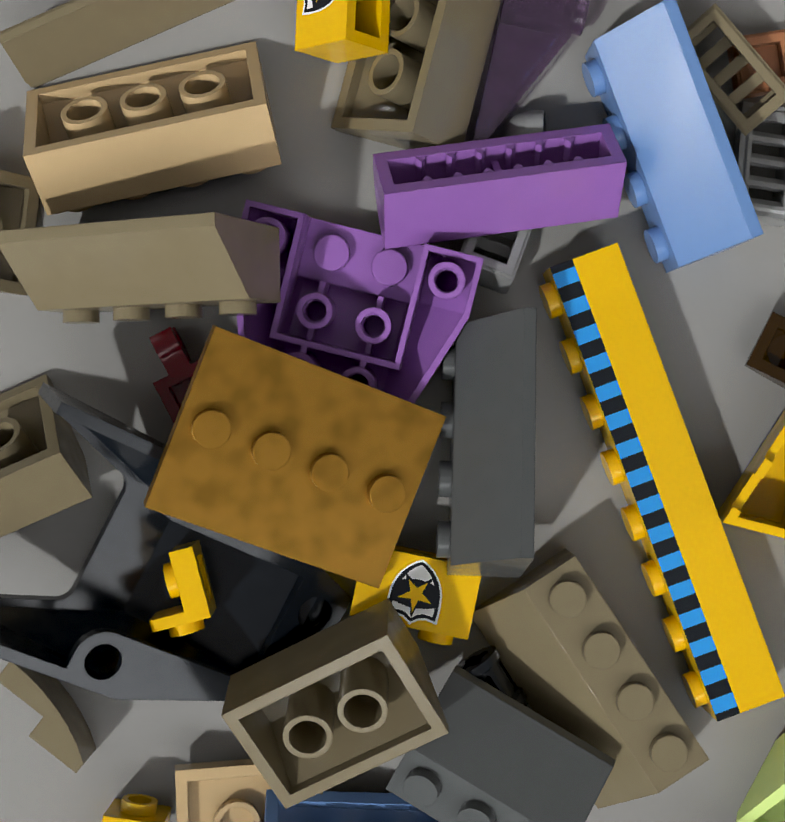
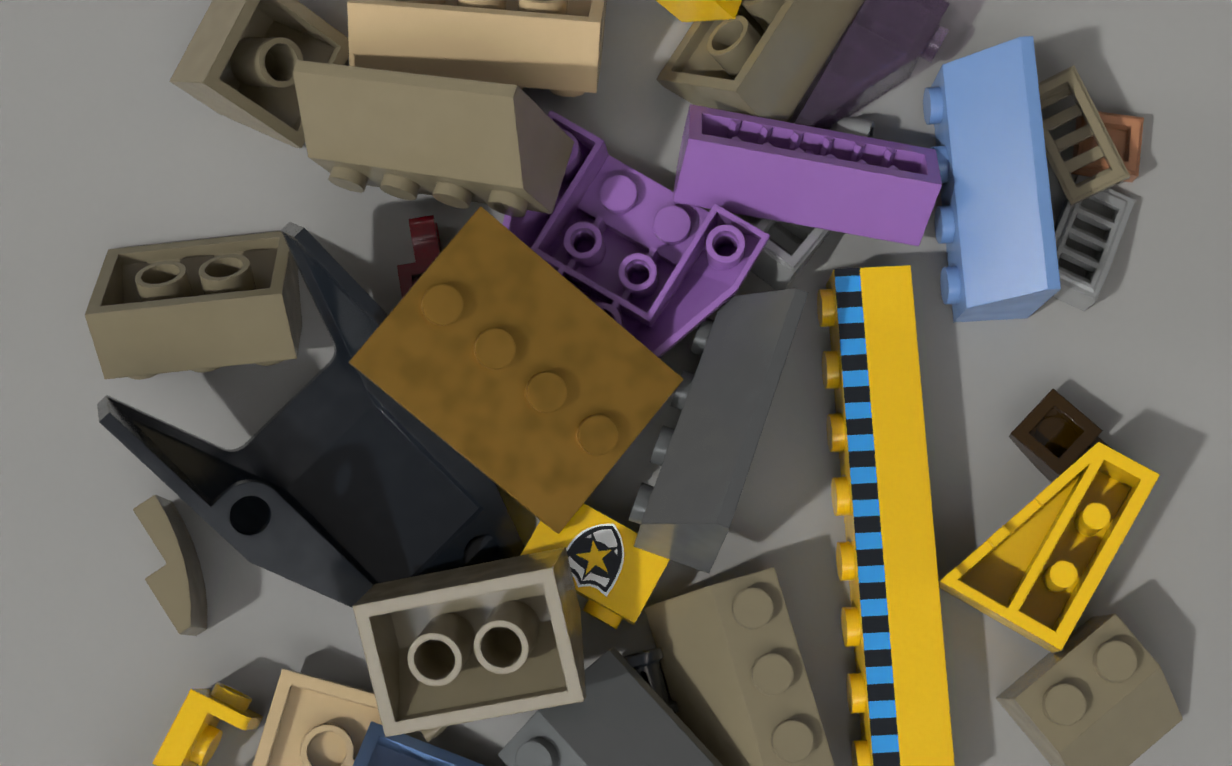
camera: 20 degrees right, 10 degrees down
yellow bracket [149,540,217,637] -> none

